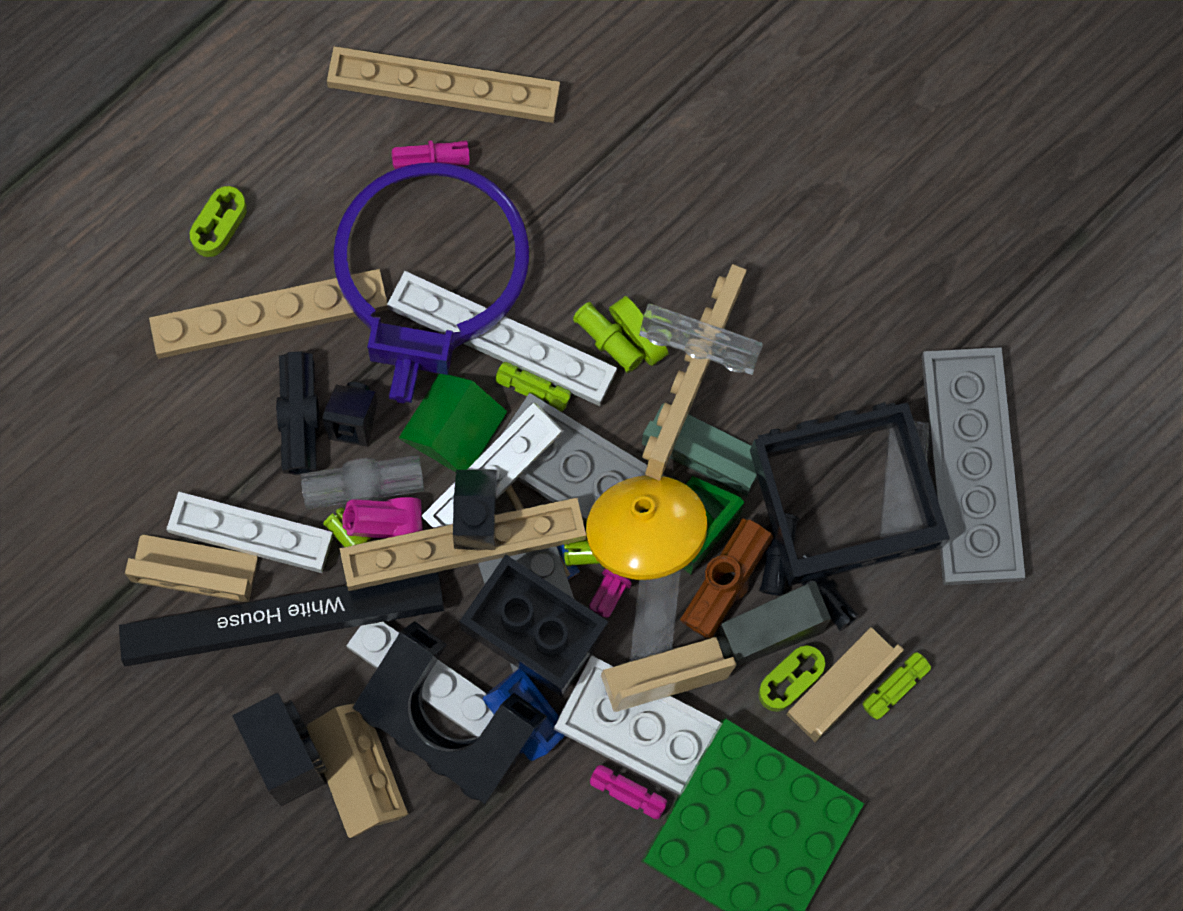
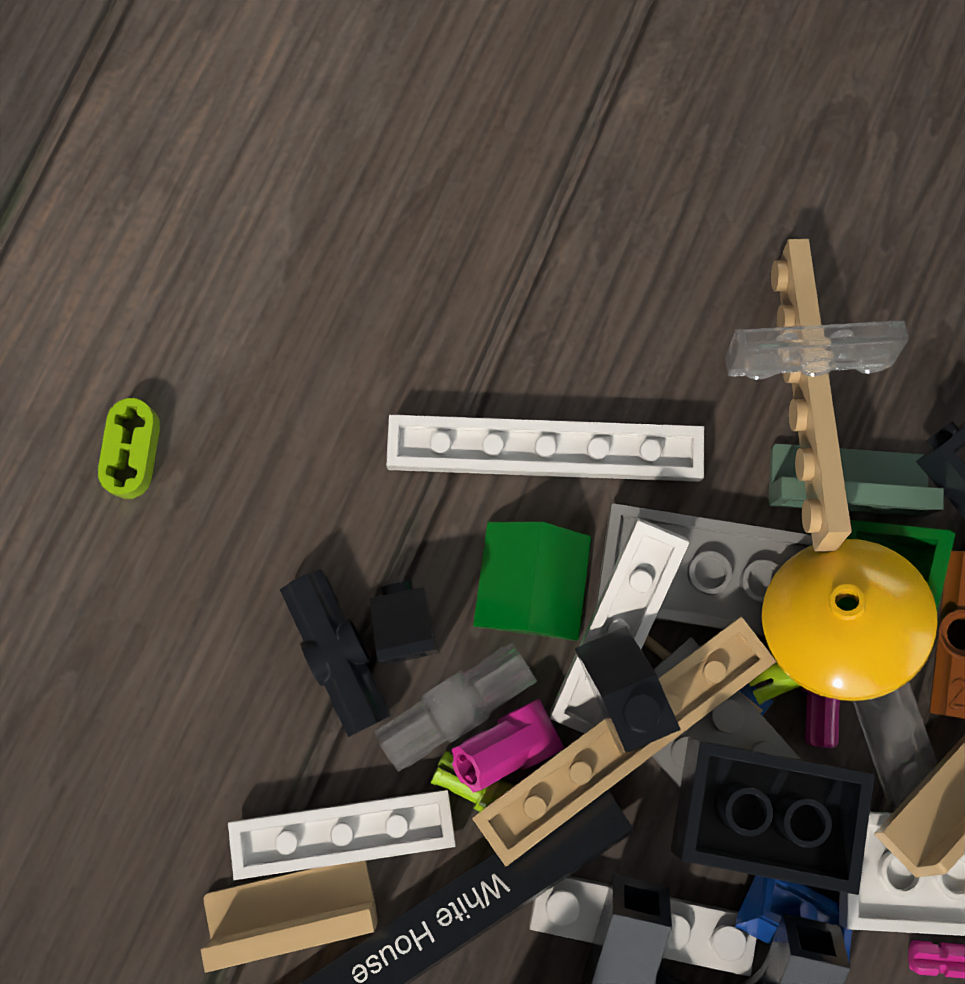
camera: 20 degrees left, 5 degrees up
tan plate [149,269,389,359] -> none
tan plate [327,46,560,123] -> none
dark purple brick [334,162,529,404] -> none
dark pink axle [391,140,469,169] -> none
lime axle [496,362,571,411] -> none
lime pin [573,302,645,373] -> none
lime beam [609,296,669,366] -> none

